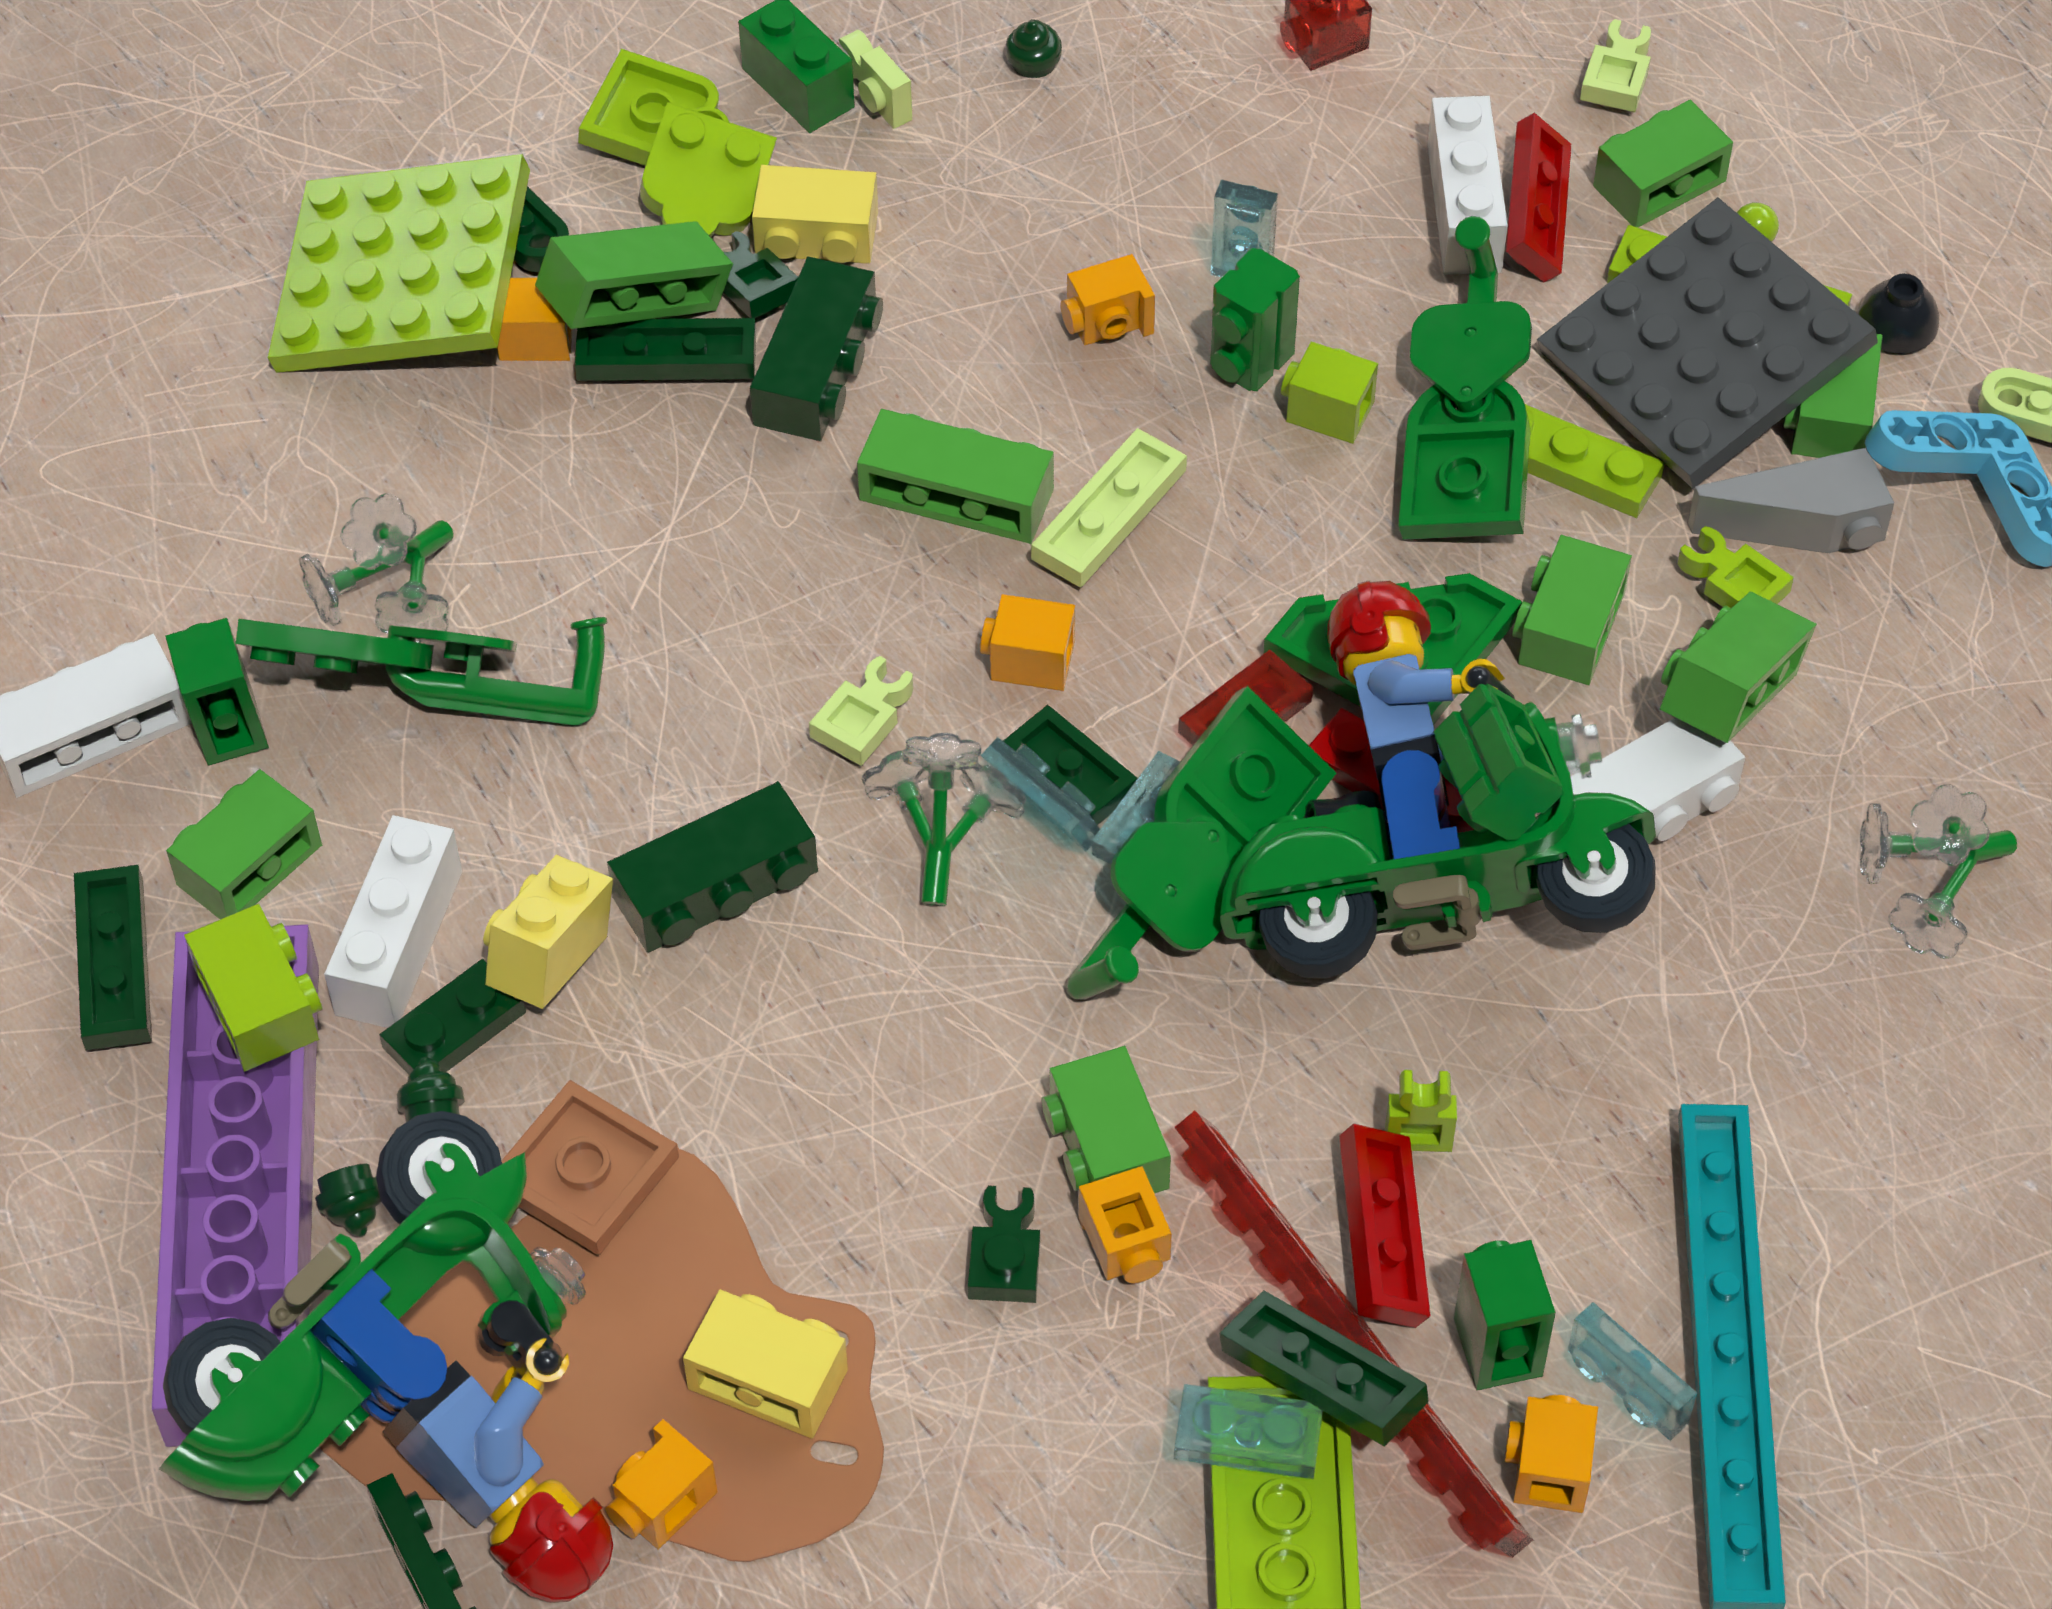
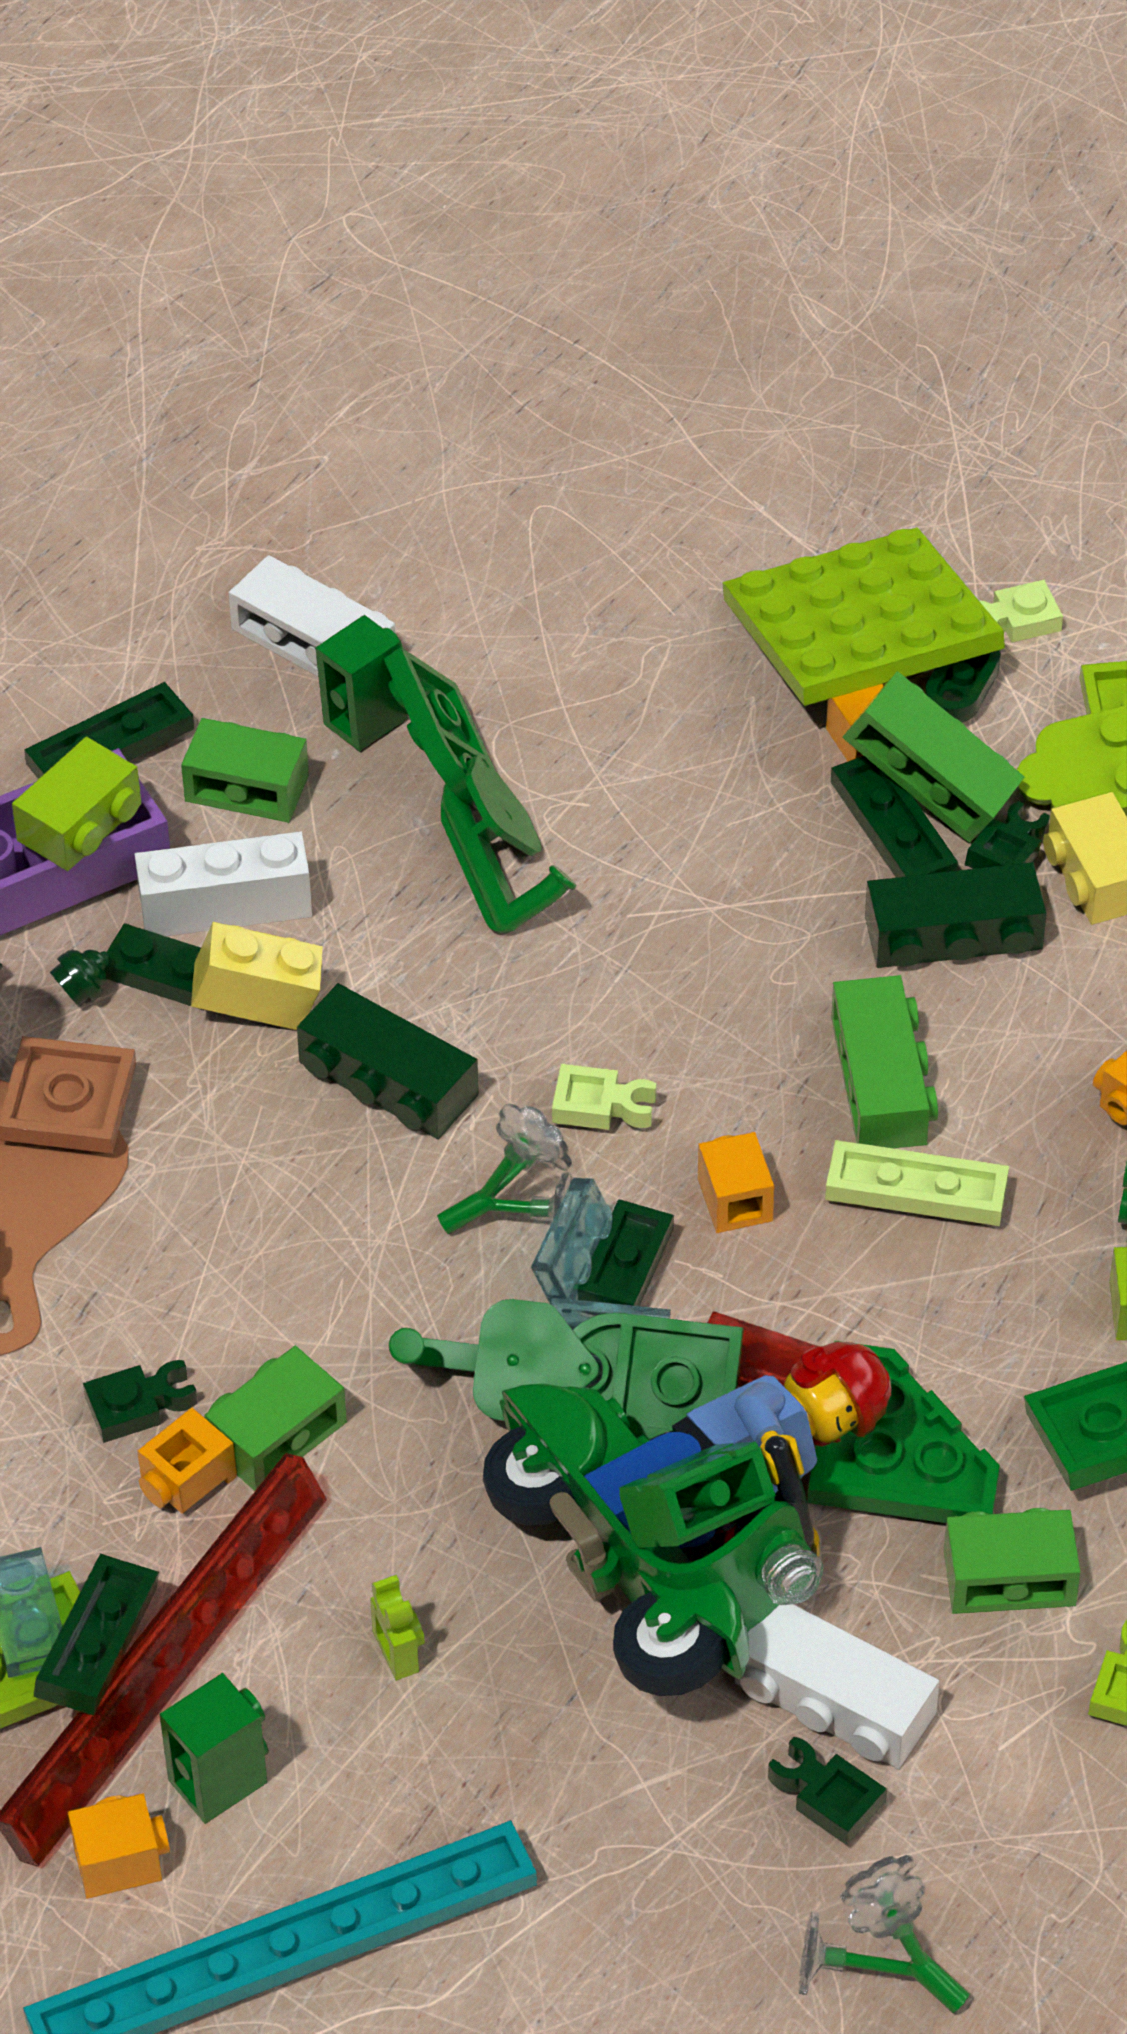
camera: 65 degrees right, 5 degrees down
clear plant [299,493,454,643] -> none
red plate [1339,1123,1431,1328] -> none
clear light blue plate [1568,1302,1697,1441] -> none
bright green brick [1660,591,1817,743] -> none
none -> dark green plate [768,1737,887,1845]
none -> yellowish green plate [979,580,1063,643]

